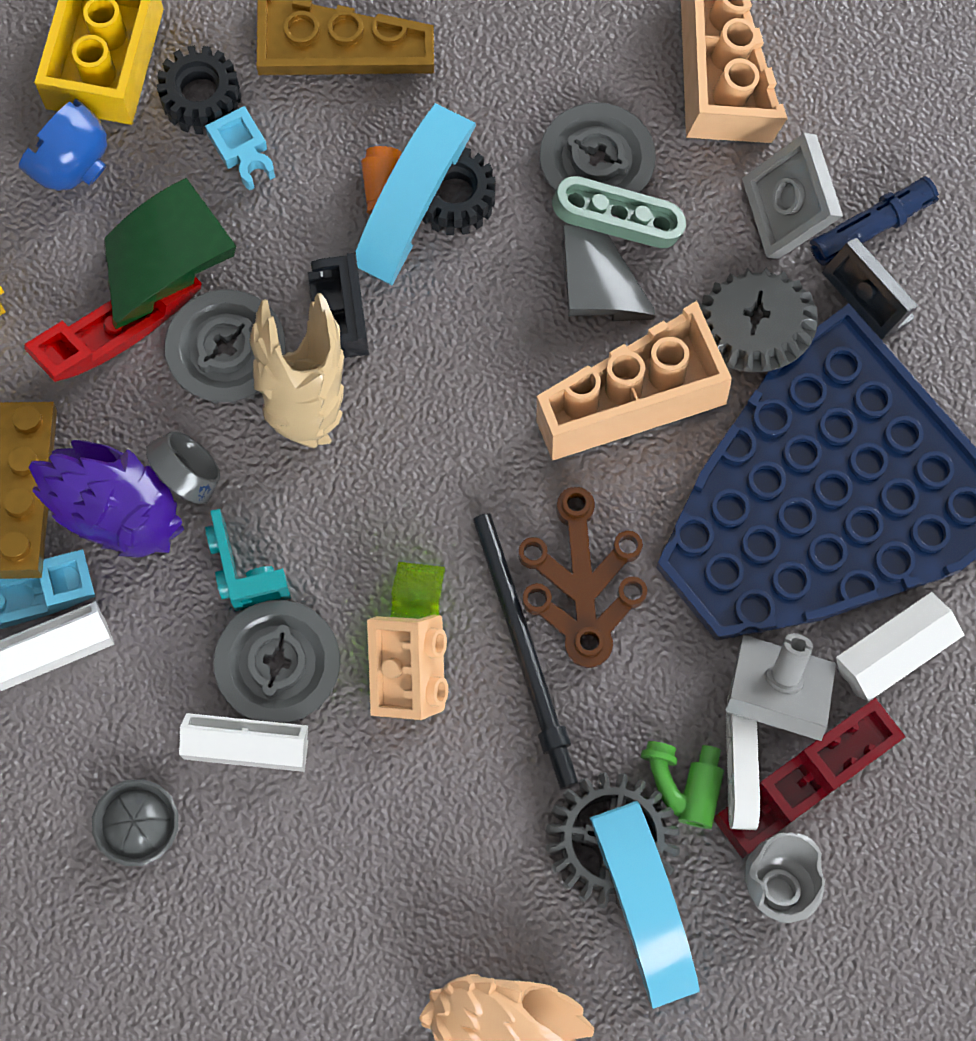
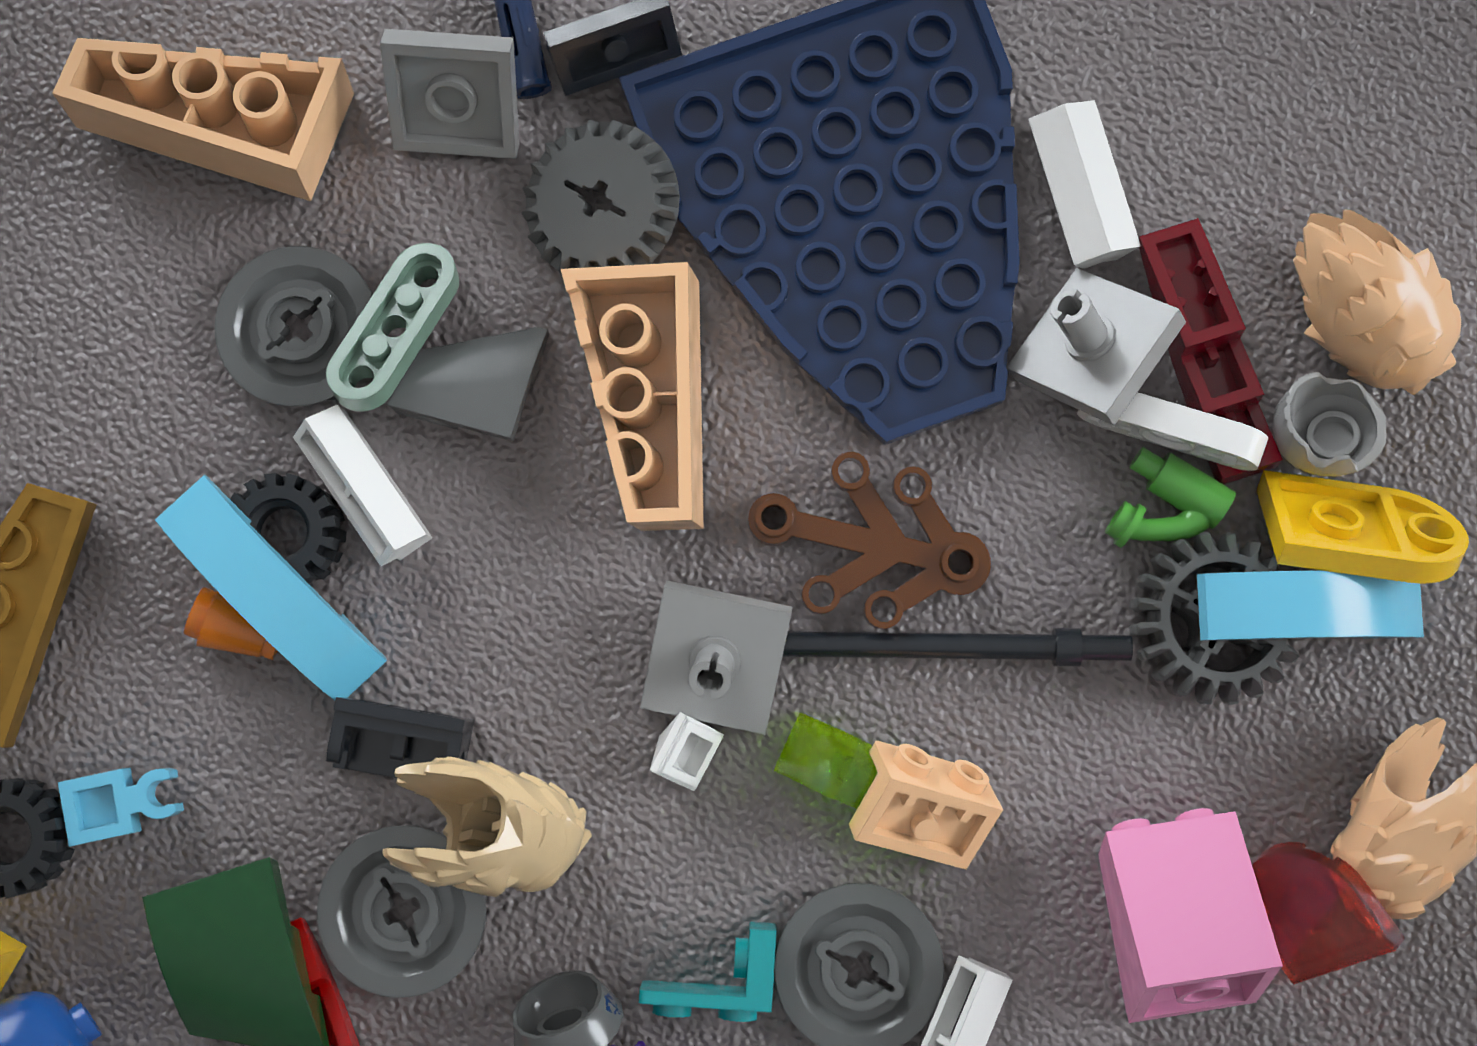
camera: 70 degrees left, 10 degrees up
none -> white piece [293,405,433,566]
none -> light grey tile [640,580,792,735]
none -> white slope [650,712,724,791]
none -> bright pink slope [1098,808,1283,1023]
none -> clear red tile [1252,842,1405,985]
none -> yellow tile [1256,470,1469,584]
none -> light nougat head [1293,209,1461,395]

